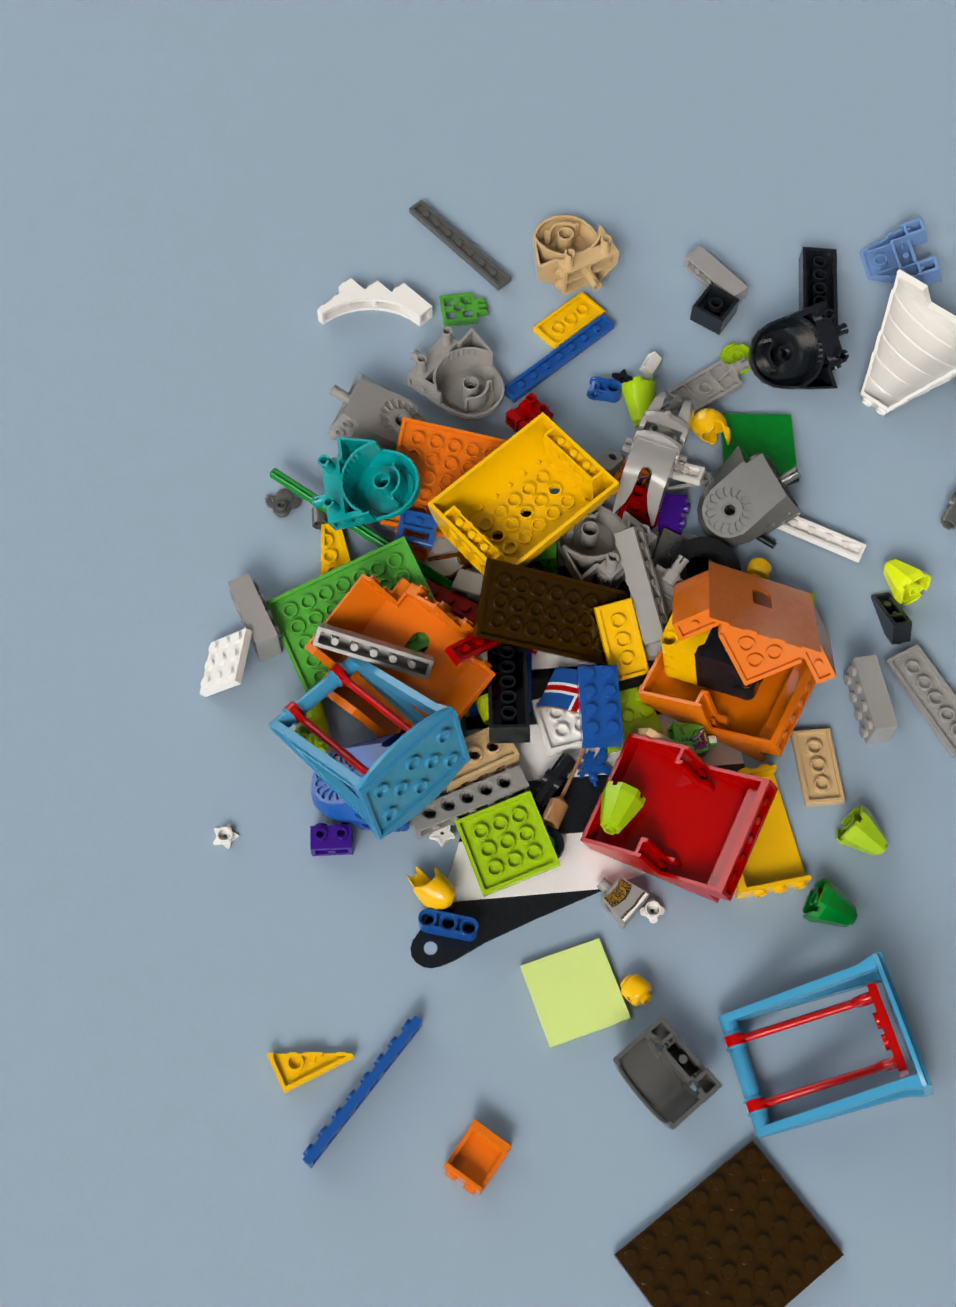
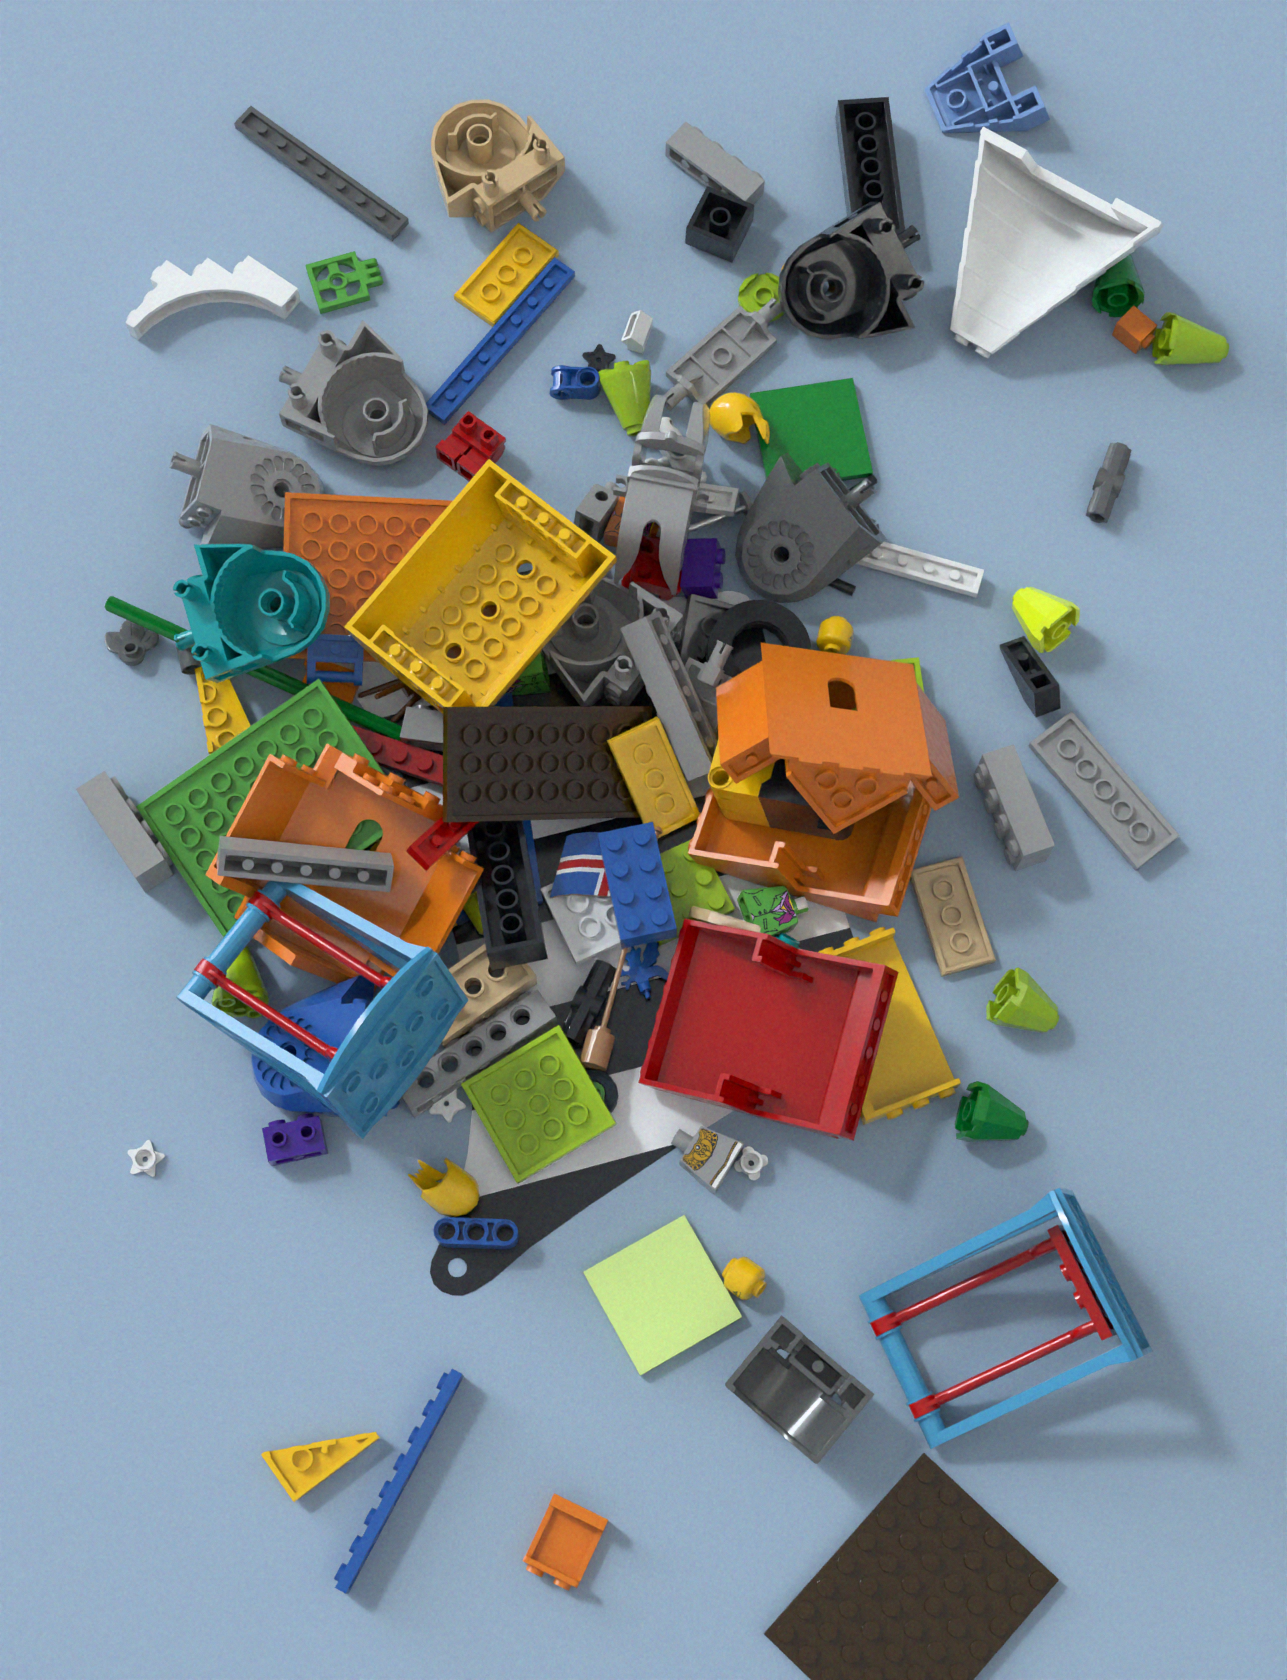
camera: 10 degrees left, 10 degrees up
white plate [200,628,252,697] -> none
lime cone [600,781,646,835] -> none

